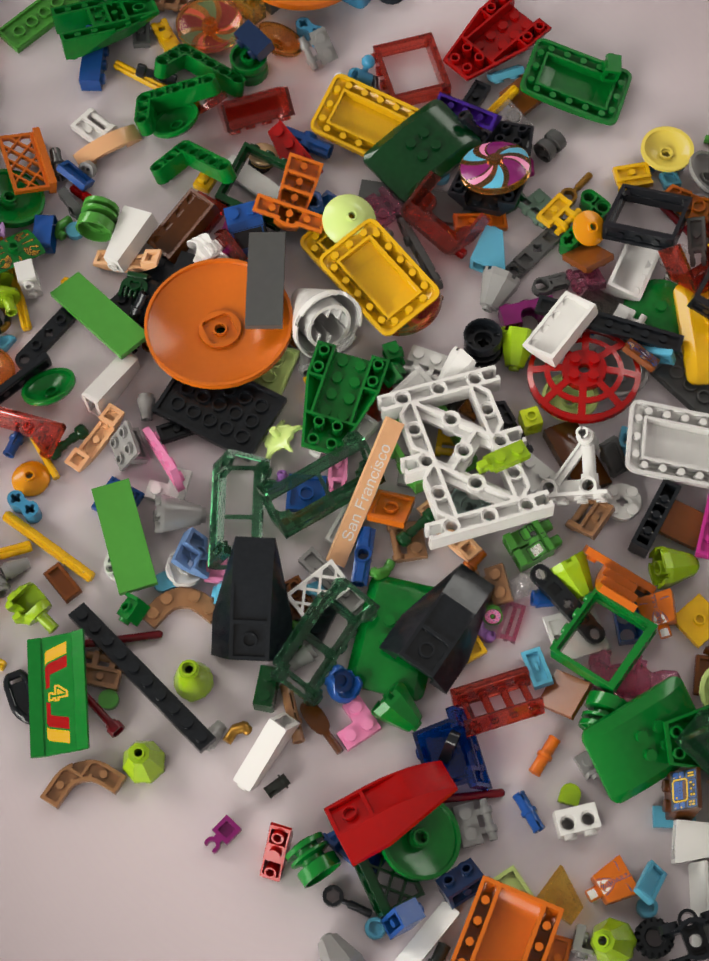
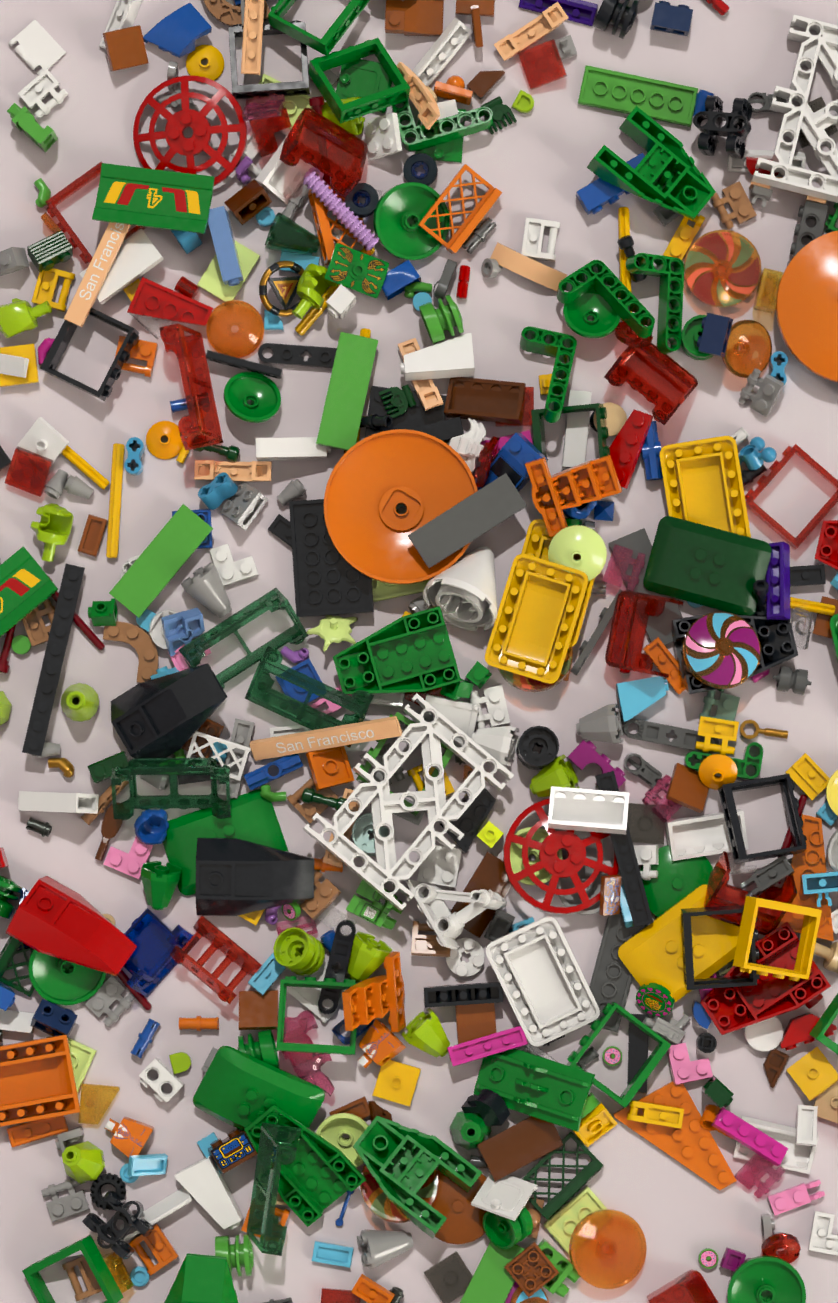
camera: 60 degrees right, 20 degrees up
blue tile [56,160,95,191] -> none
bright pink wing [142,426,185,492] -> none
black beam [438,729,462,765] -> none
lime hinge [476,439,531,474] -> none
none -> dark azure axle [198,472,238,510]
none -> lime wheel [273,927,325,976]

